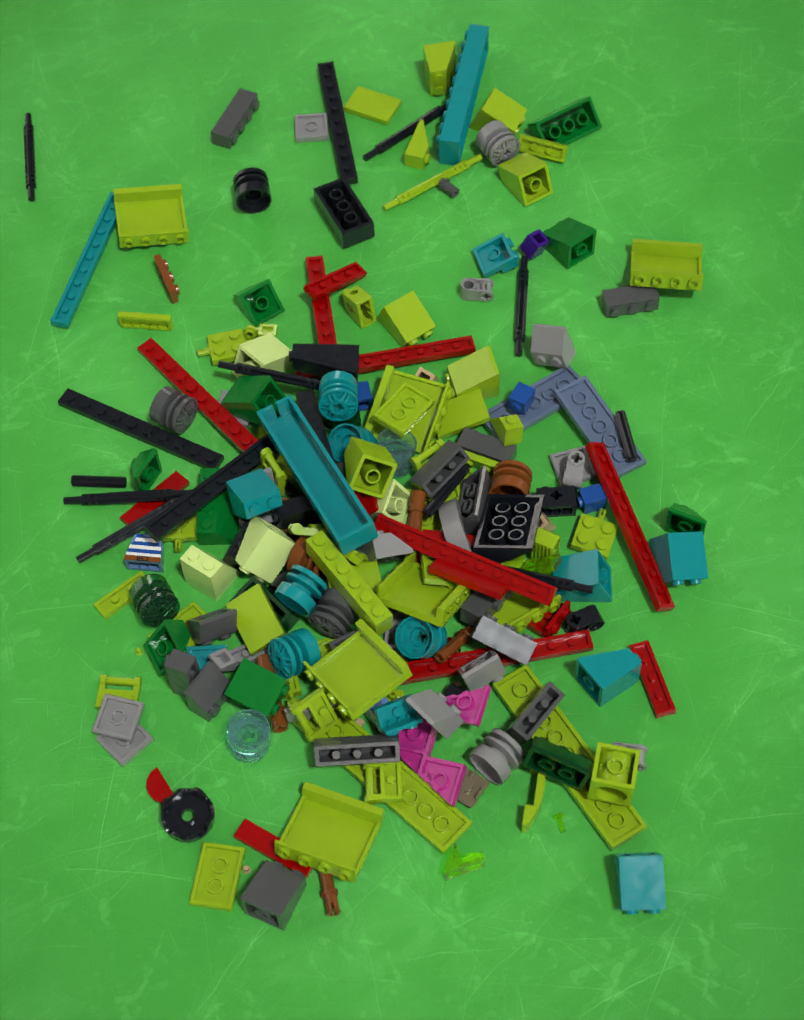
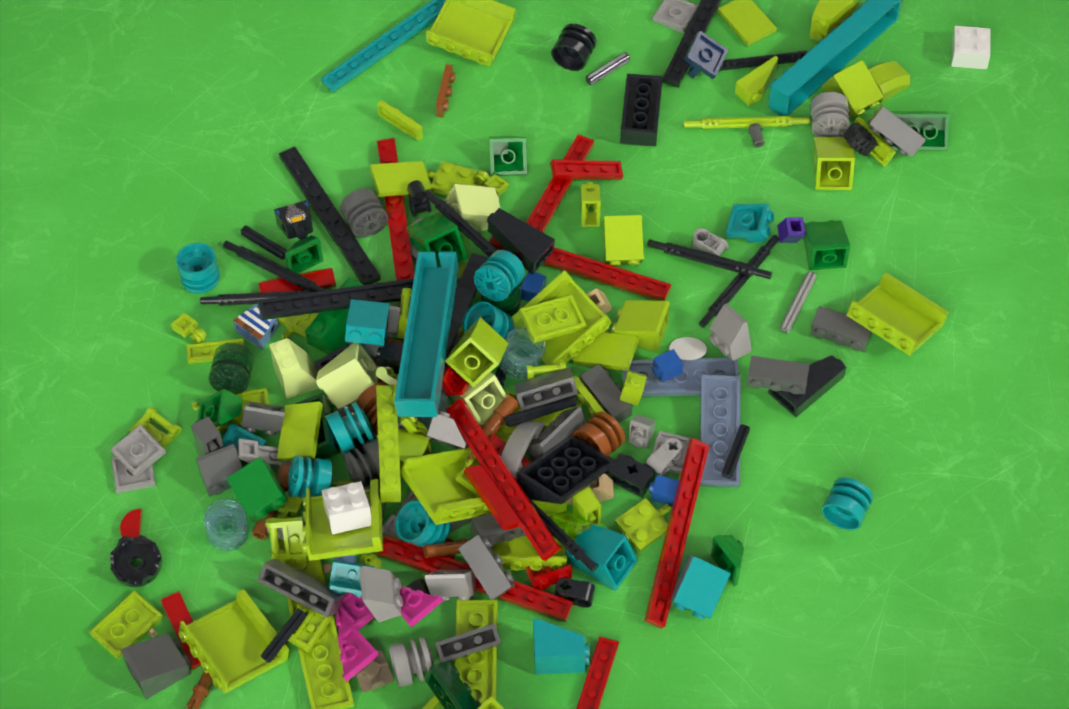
camera: 30 degrees right, 0 degrees up
none -> lime plate [170,313,207,343]
none -> teal wheel [176,243,220,293]
none -> black axle [261,608,307,663]
none -> black torso [274,200,313,240]
none -> white brick [321,481,371,534]
none -> lime tile [369,161,432,197]
none -> black piece [407,180,431,217]
none -> axle [586,52,630,85]
none -> light grey slope [629,414,656,449]
none -> black axle [647,239,772,279]
none -> white sticker [669,337,707,360]
none -> bracket [684,31,728,79]
none -> dark grey brick [747,356,810,394]
none -> black slope [768,355,846,417]
none -> light grey axle [780,271,816,333]
none -> teal wheel [821,477,874,530]
none -> black tyre [843,123,877,156]
none -> lime slope [867,61,910,103]
none -> brick [868,105,926,157]
none -> white brick [951,26,990,69]

